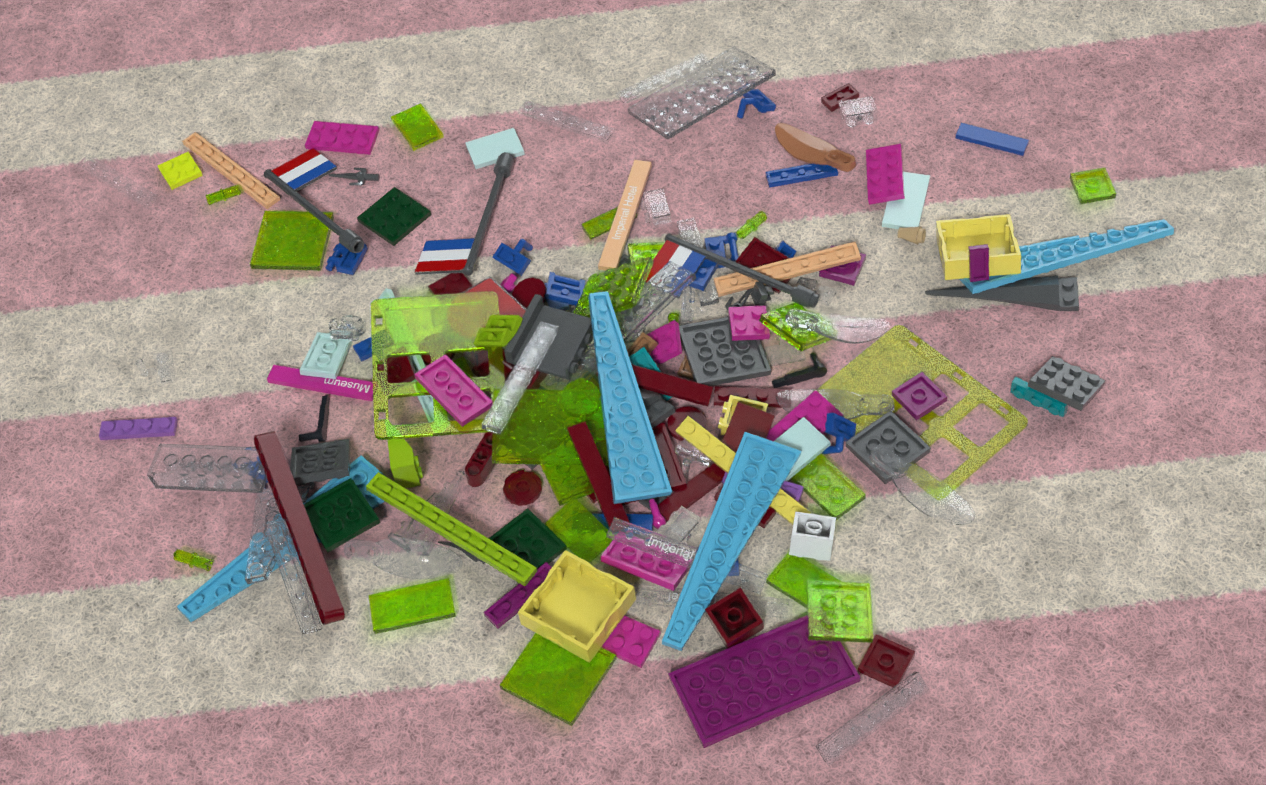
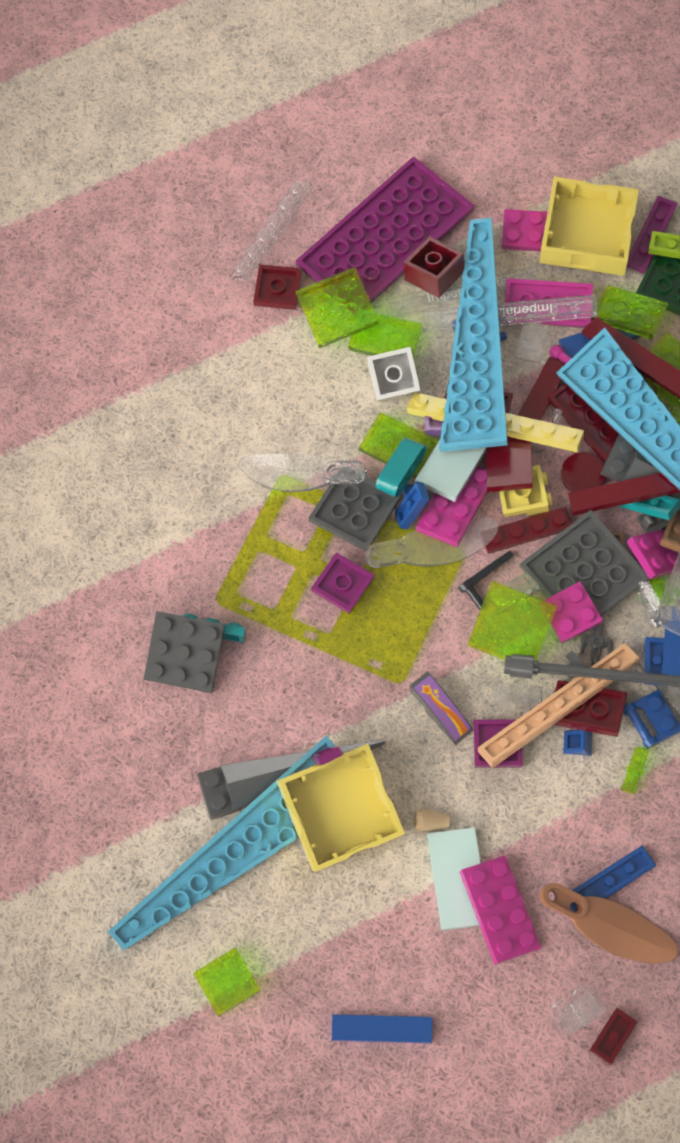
camera: 155 degrees right, 15 degrees up
clear neon green plate [500,633,617,726] -> none
clear plant [785,309,890,344] -> none
none -> teal beam [375,437,427,498]
none -> slope [410,671,473,745]

